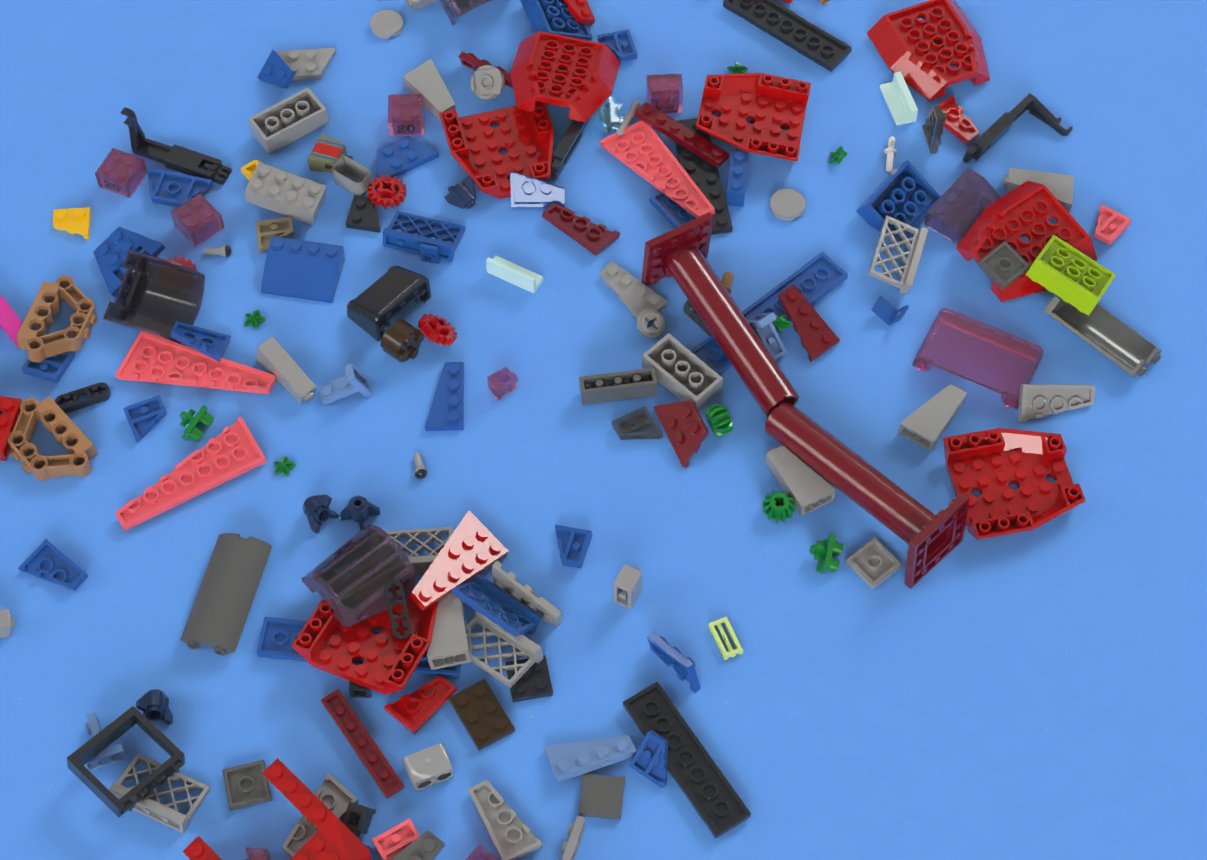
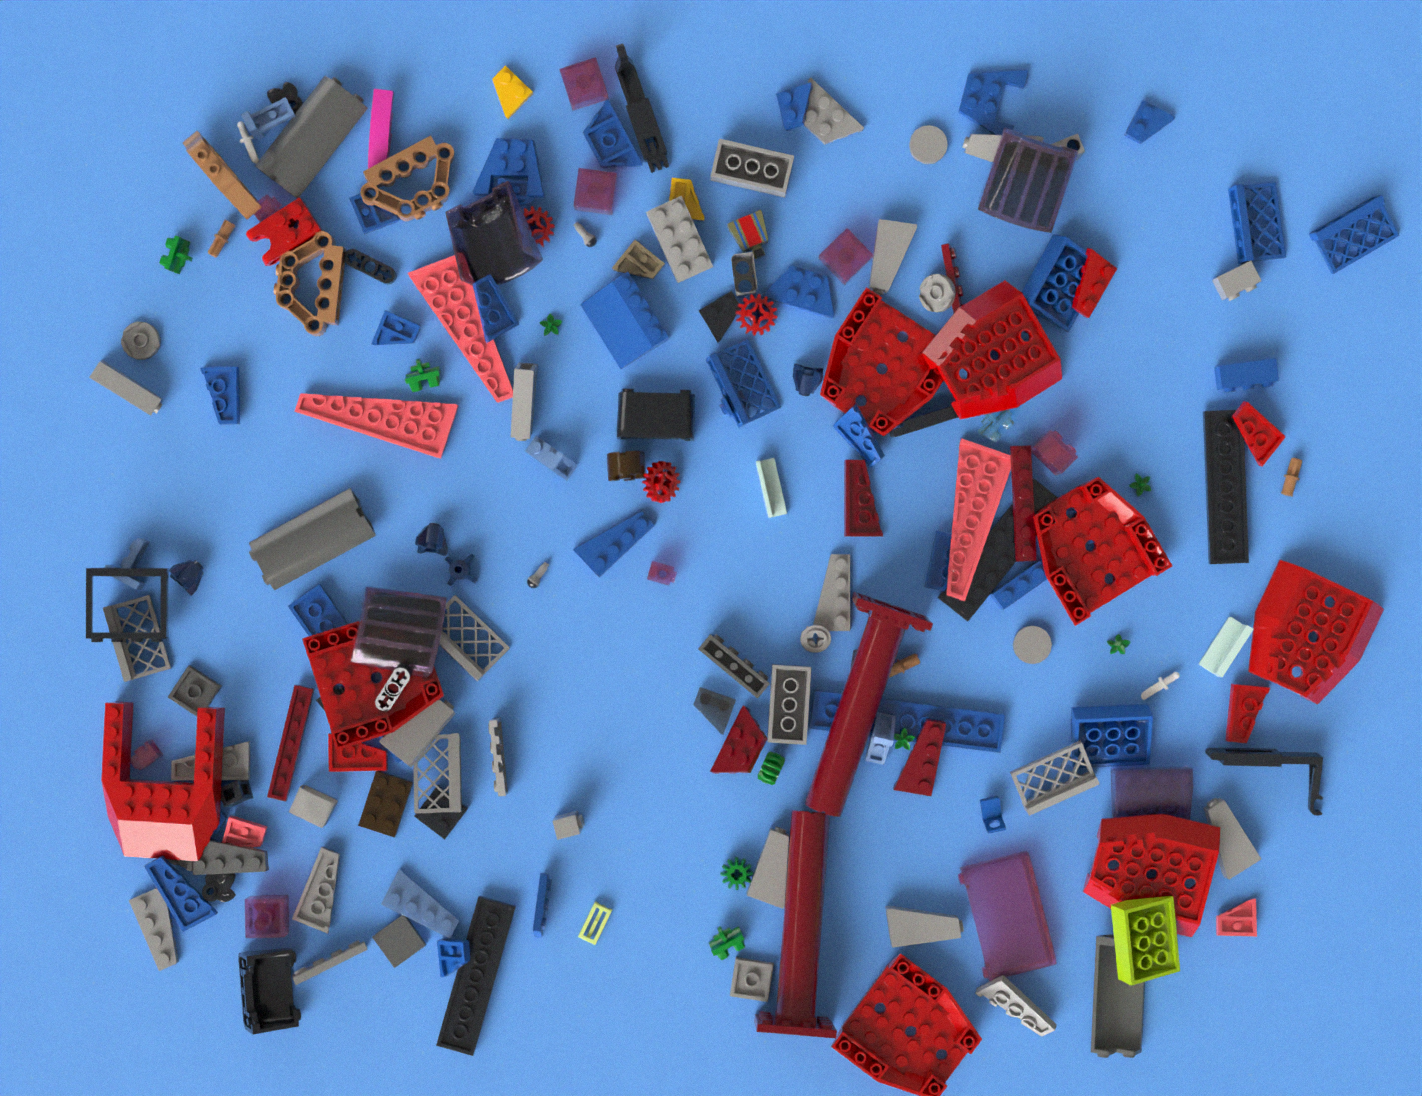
camera: 45 degrees right, 30 degrees up
green plant [273,456,296,477] -> none
wing [410,510,509,611] -> none
blue fence [451,574,542,637] -> none
blue wing [555,525,593,569] -> none
blue wing [597,29,637,62] -> none
light grey bar [617,101,640,135] -> none
clear smoke wing [922,105,946,154] -> none
dark grey tile [977,241,1031,290] -> none

